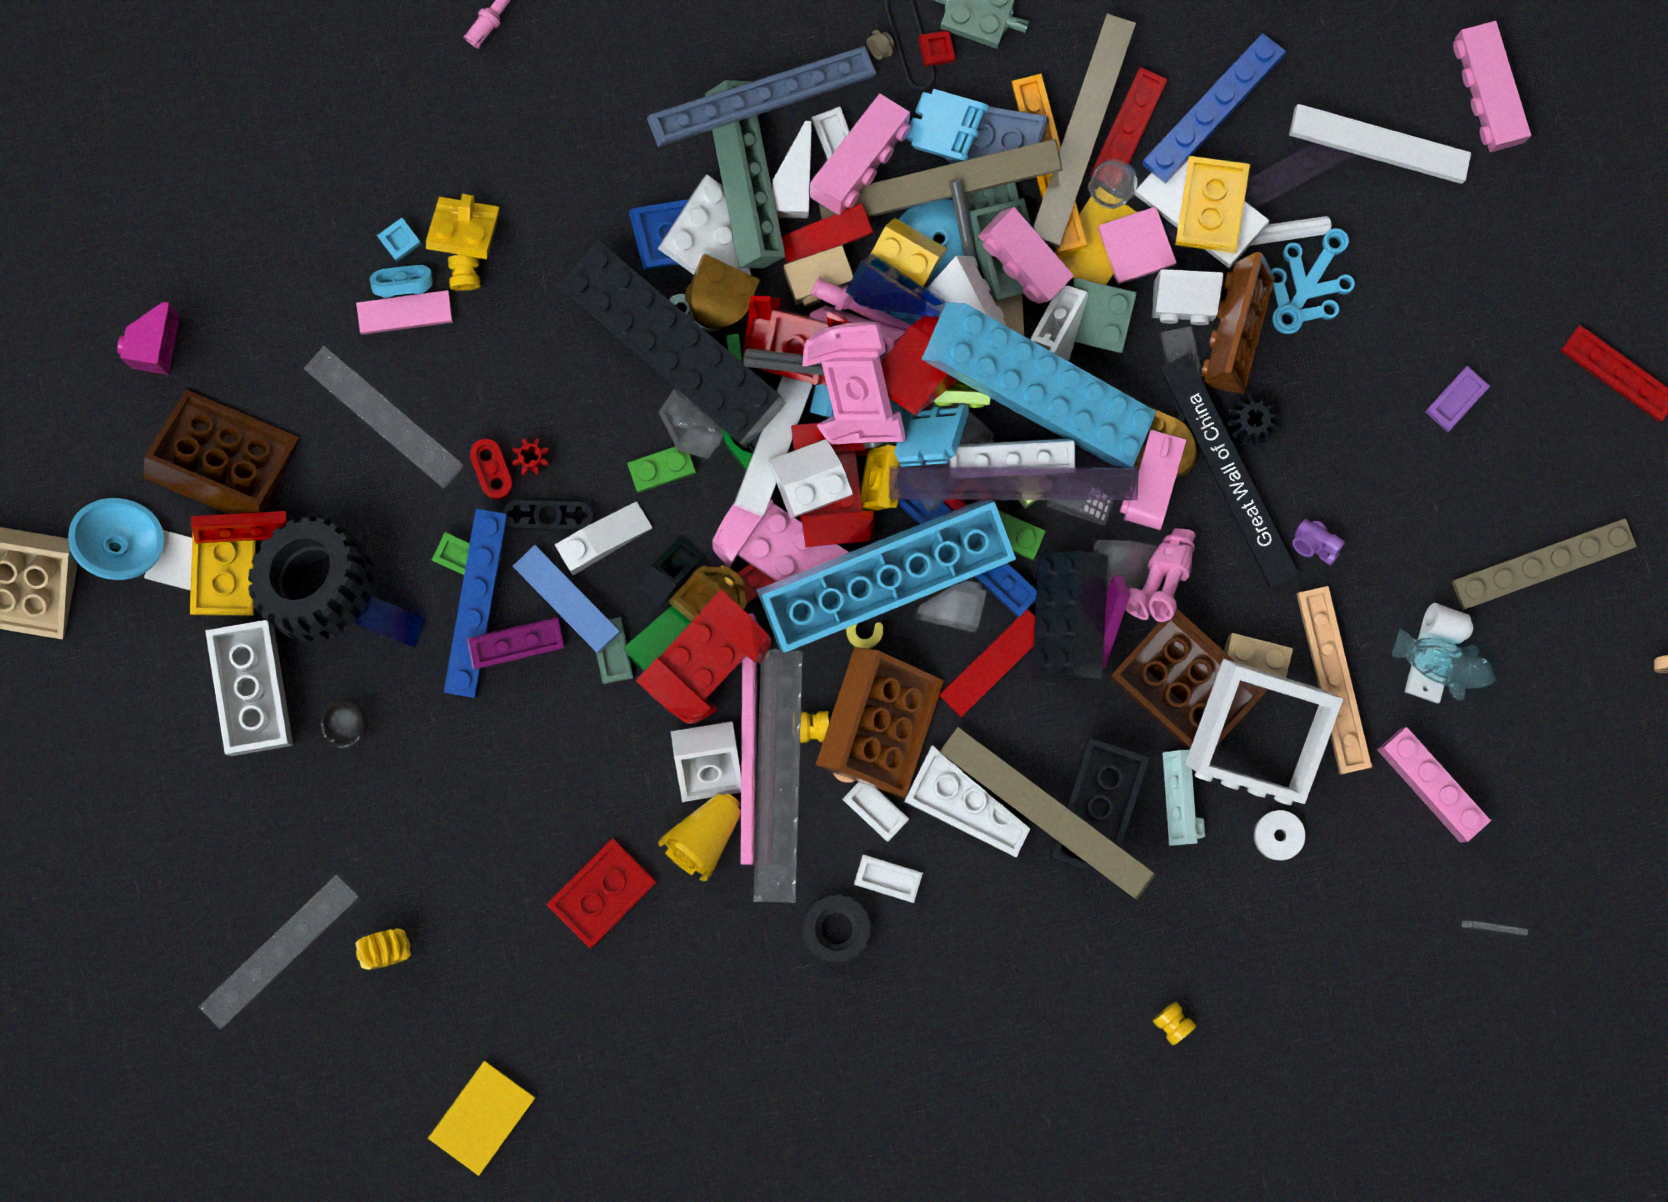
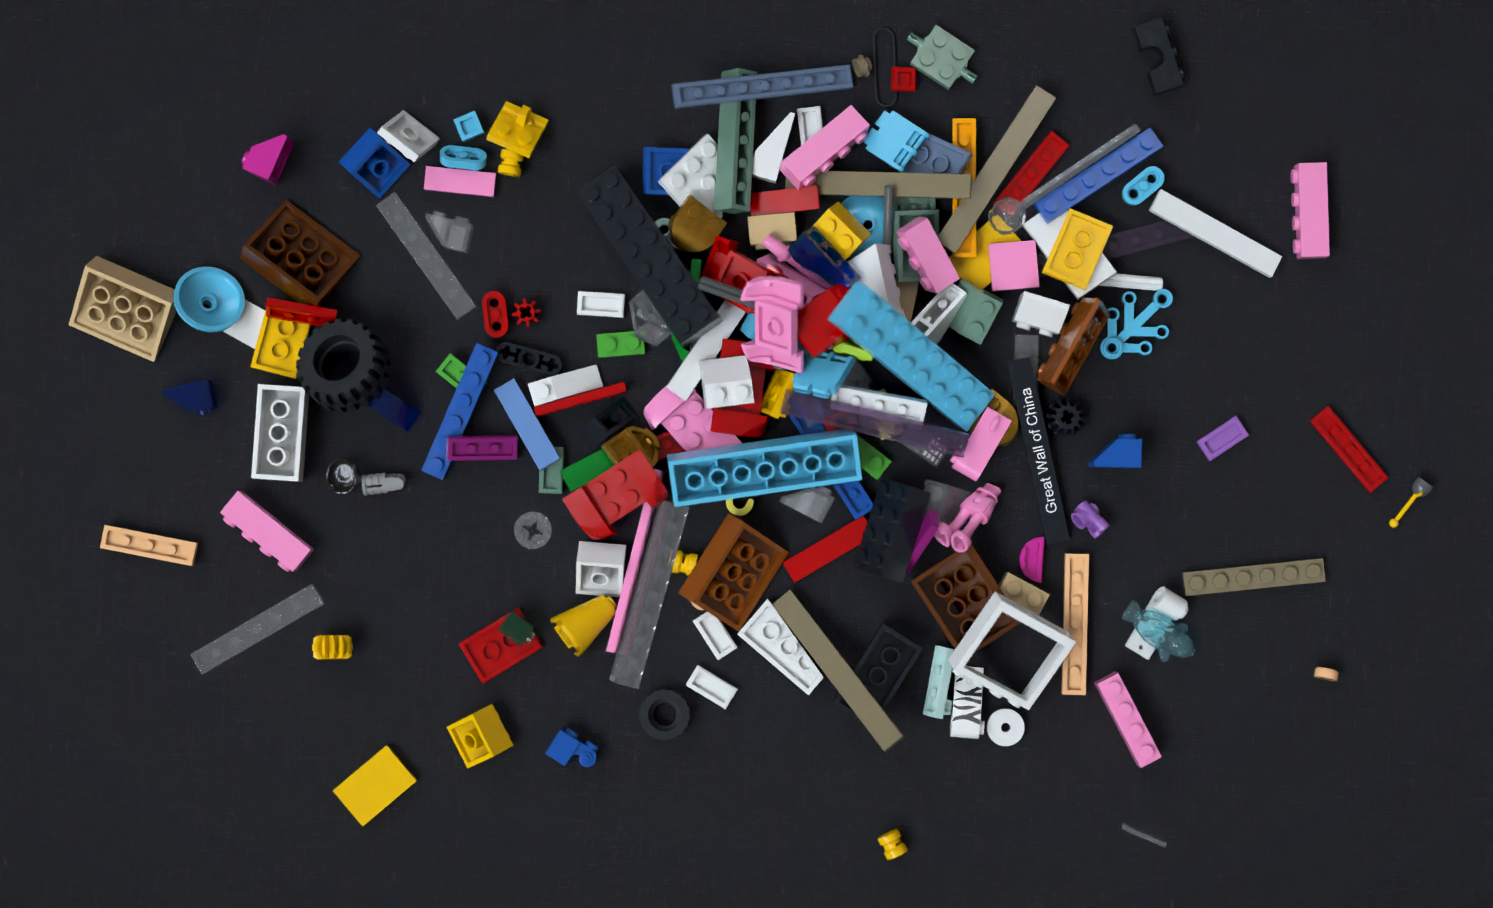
camera: 25 degrees right, 5 degrees up
none -> light nougat plate [100,525,198,566]
none -> clear blue slope [161,379,218,416]
none -> bright pink brick [220,491,314,572]
none -> blue slope [339,128,411,199]
none -> light grey hinge [361,472,406,496]
none -> white plate [377,110,440,162]
none -> clear slope [425,211,474,254]
none -> yellow slope [447,704,513,769]
none -> clear green brick [498,610,536,647]
none -> clear gear [514,512,552,549]
none -> red tile [534,382,627,417]
none -> blue brick [545,727,599,767]
none -> white tile [577,291,625,318]
none -> white door [950,667,985,739]
none -> clear tile [1018,124,1141,212]
none -> dark pink tile [1019,537,1045,583]
none -> blue slope [1088,434,1142,468]
none -> medium azure plate [1122,166,1164,206]

